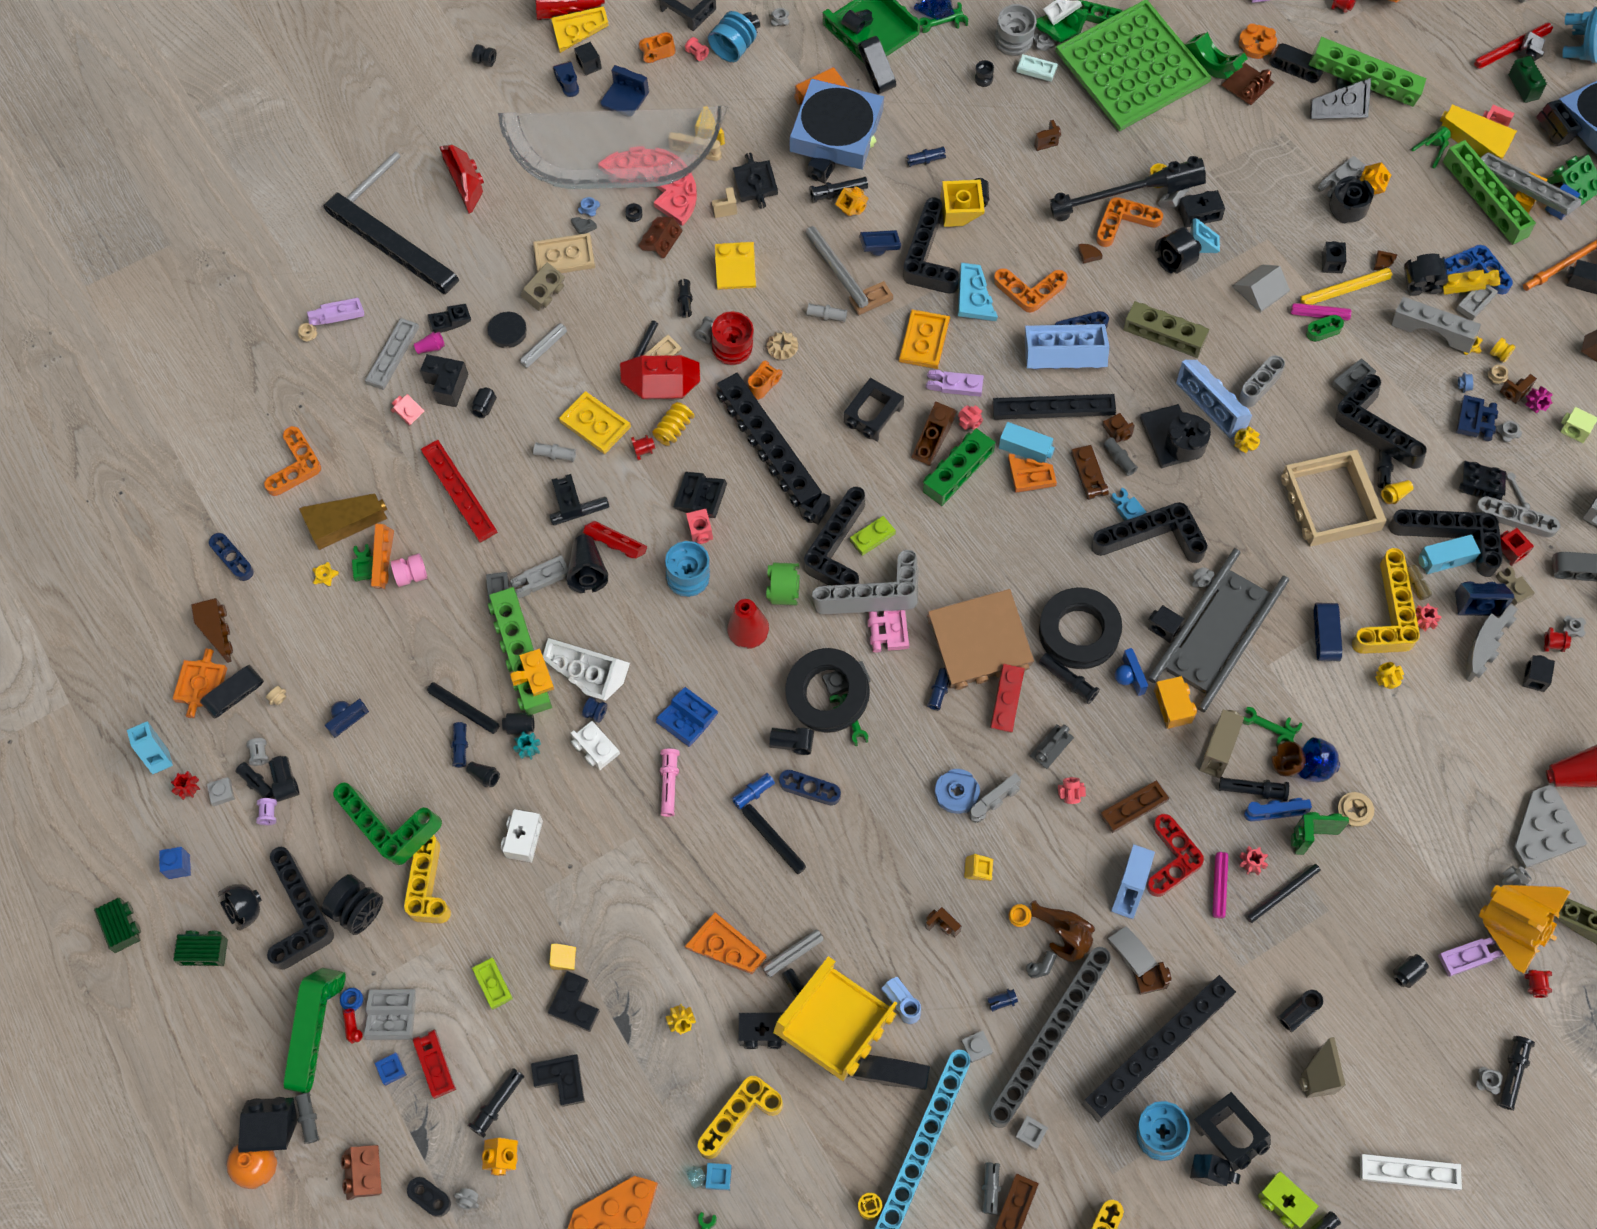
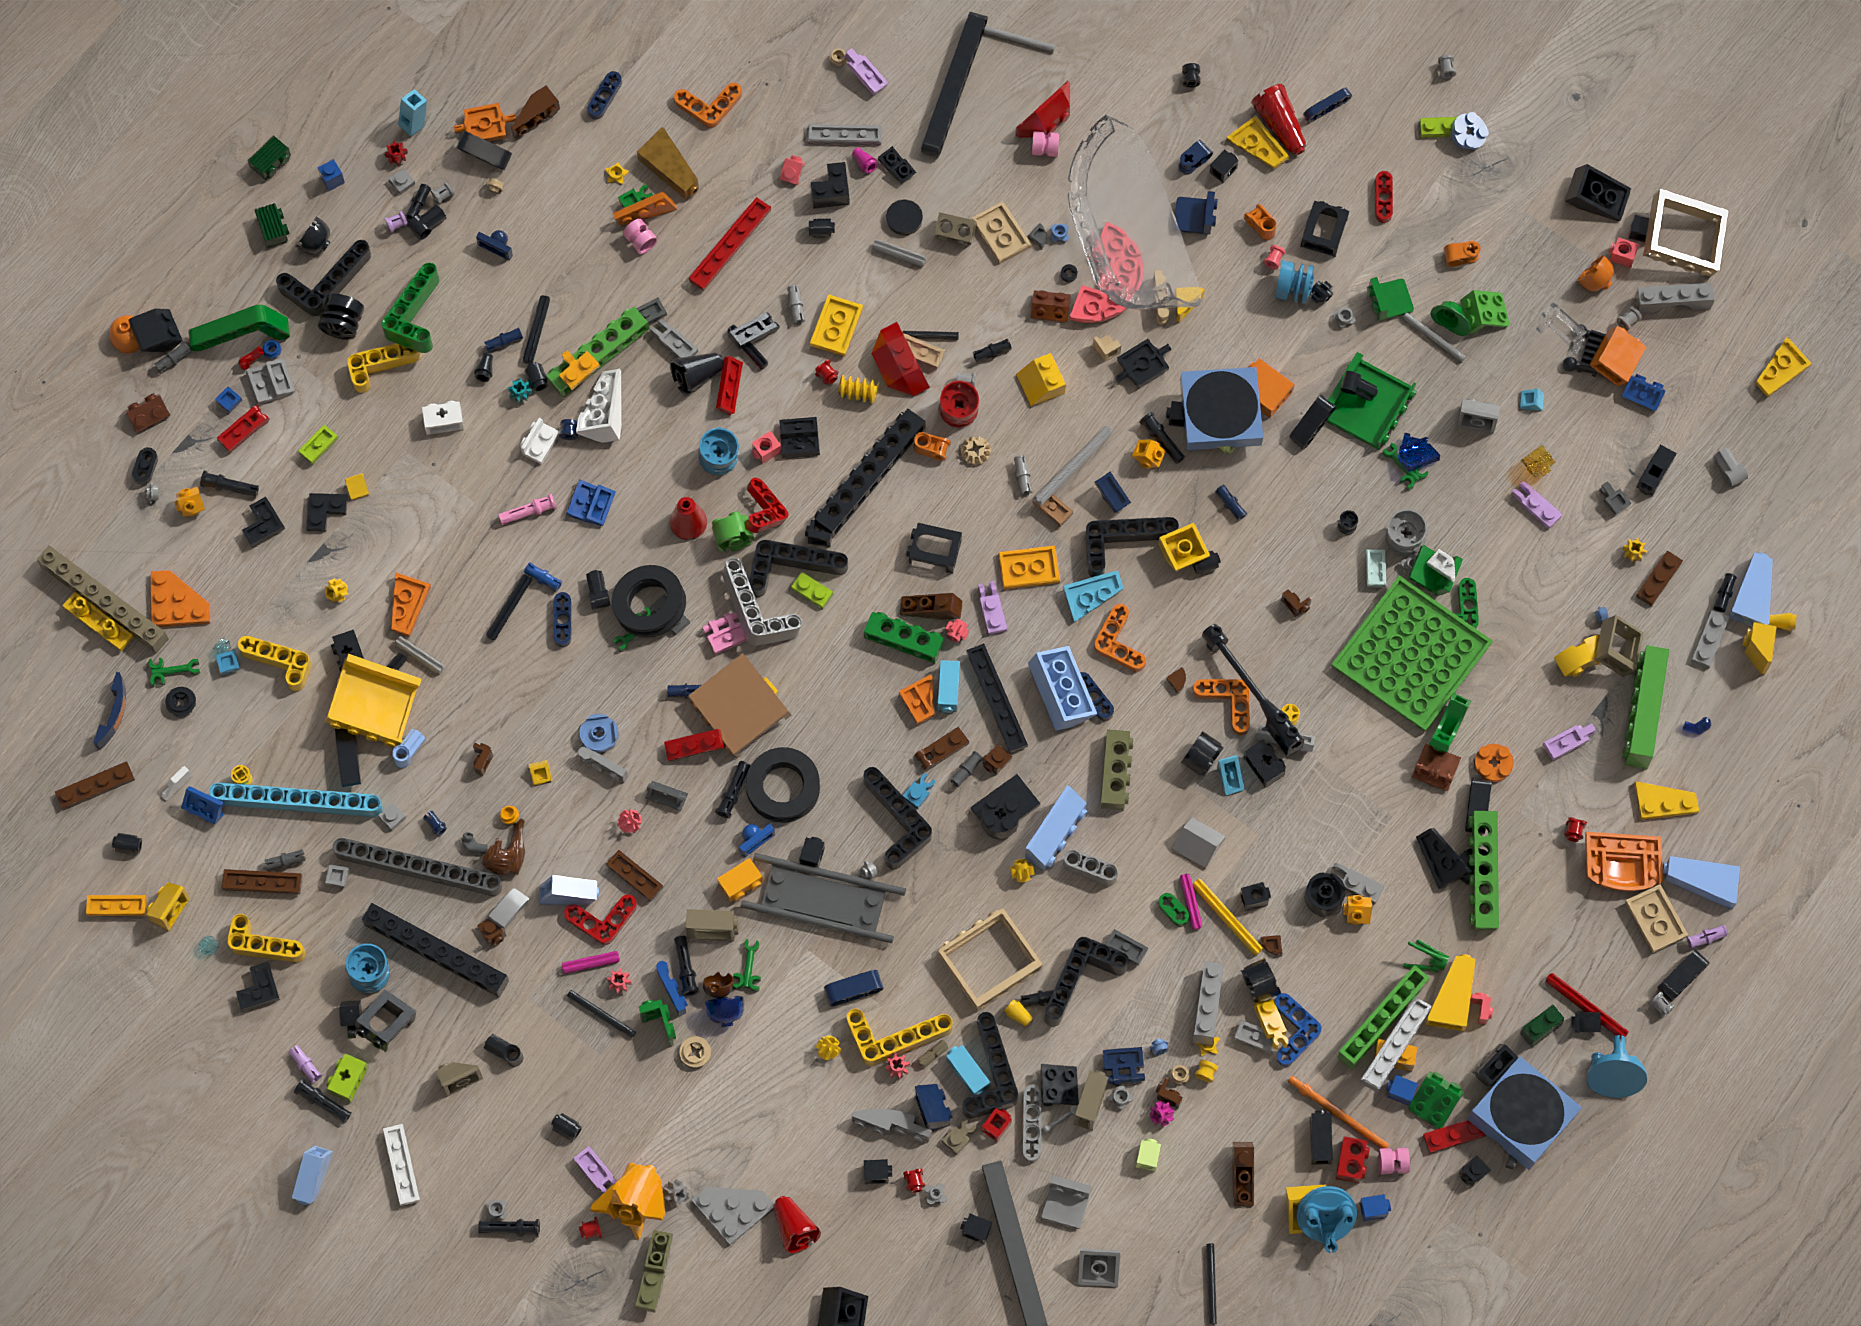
camera: 65 degrees right, 5 degrees up
none -> red beam [745,477,789,533]
none -> bright pink wheel [1032,132,1059,157]
none -> dark tan window [1074,1070,1109,1131]

